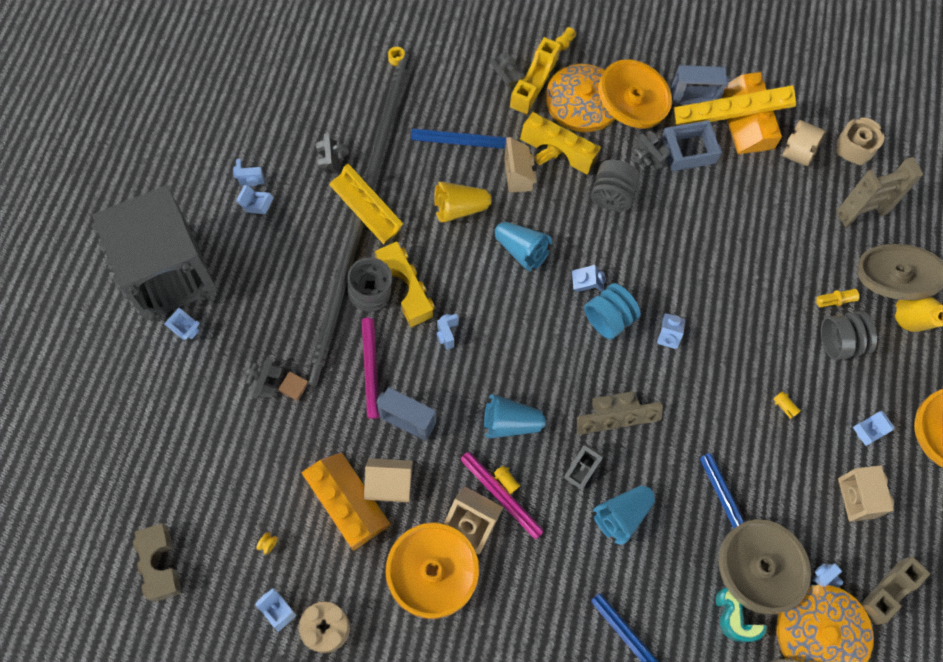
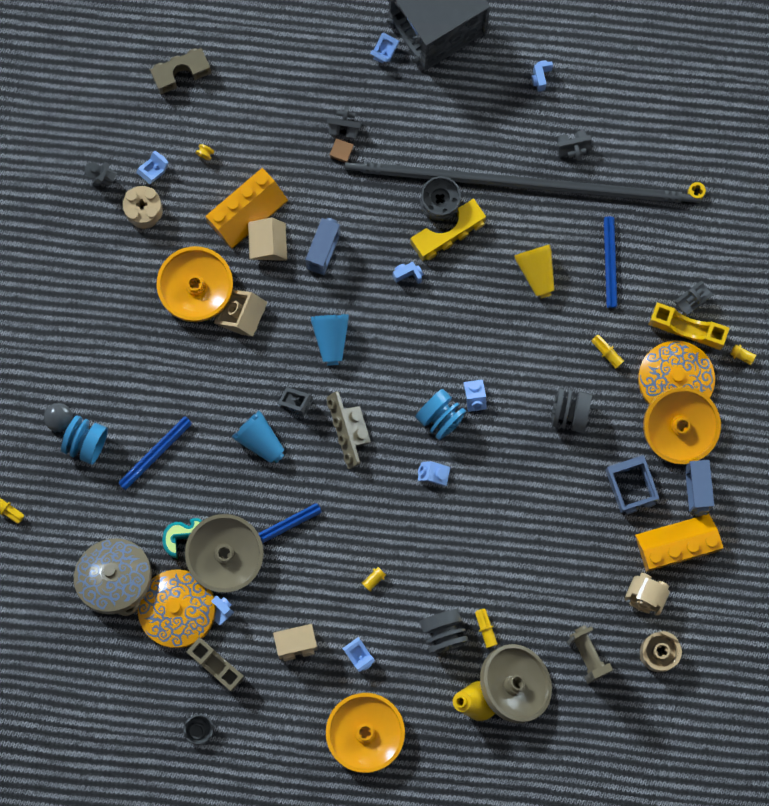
camera: 85 degrees right, 10 degrees up
light blue bracket [236,185,274,214] -> none
yellow fence [329,164,403,245] -> none
dark pink axle [362,317,380,419] -> none
dark pink axle [461,452,543,539] -> none
yellow pin [494,465,521,494] -> none
dark azure cone [495,221,552,272] -> none
tan slope [504,137,536,193] -> none
yellow arch [520,112,601,175] -> none
dark grey hips [635,132,670,170] -> none
yellow plate [674,85,796,126] -> none

